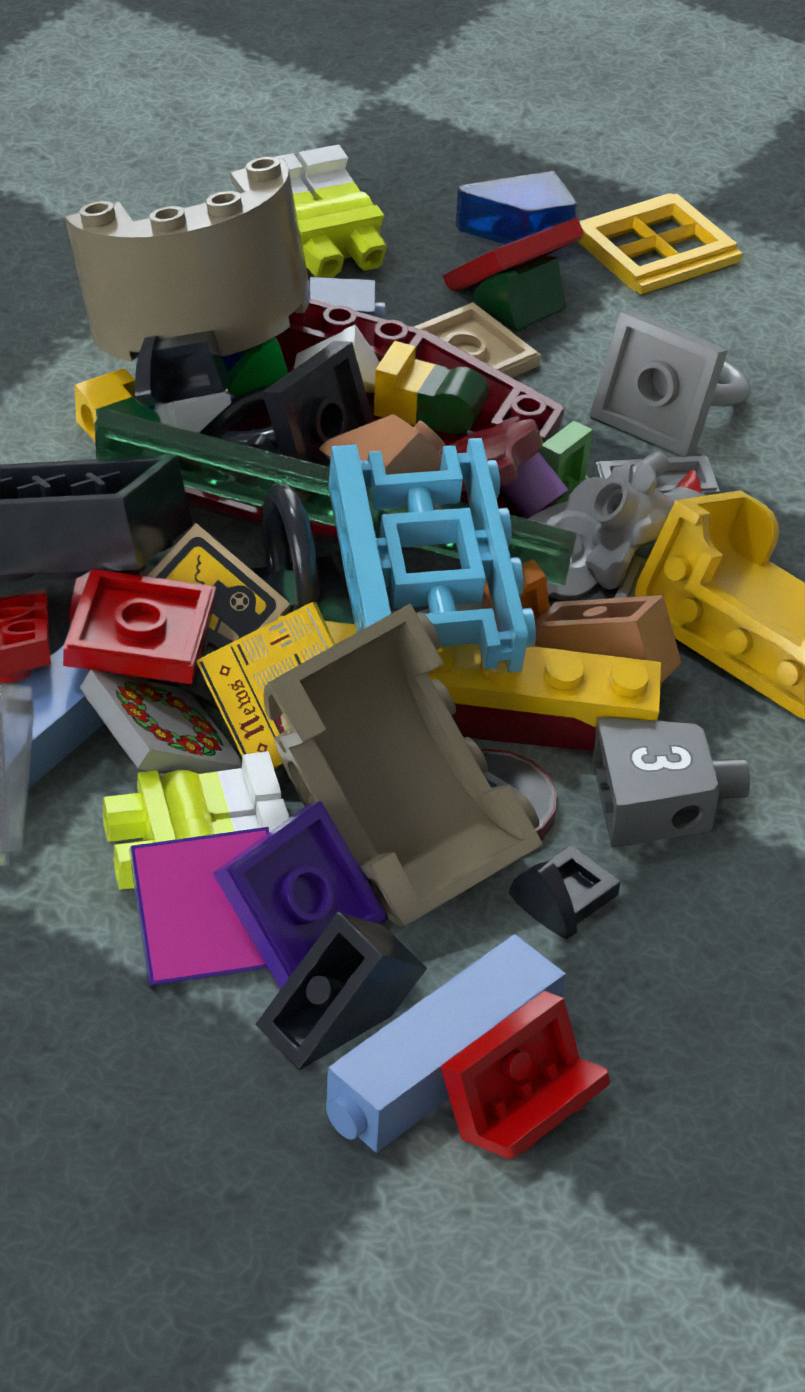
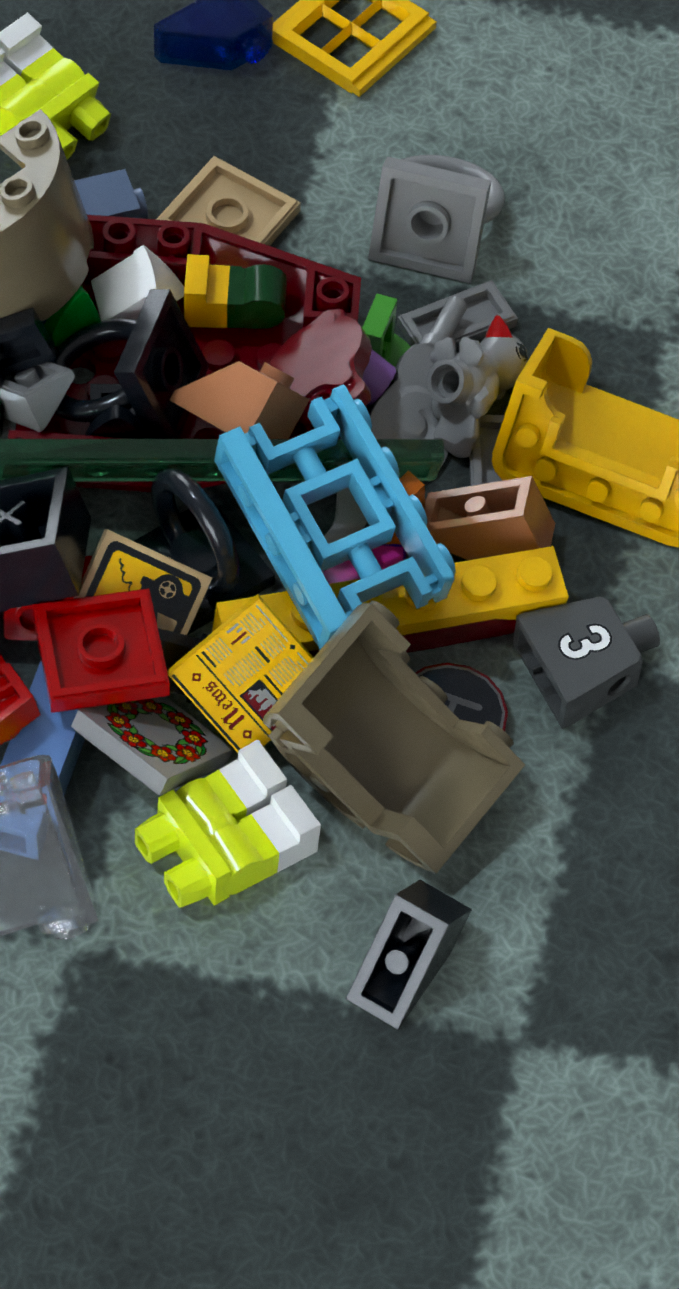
camera: 20 degrees left, 15 degrees up
dark pink tile [129,827,269,986] -> none
dark purple tile [213,801,388,989] -> none
medium blue brick [326,934,566,1153] -> none
red bracket [440,991,611,1159] -> none
red tile [442,217,585,292] -> none
dark green tile [473,255,566,332] -> none
black tile [508,844,621,939] -> none

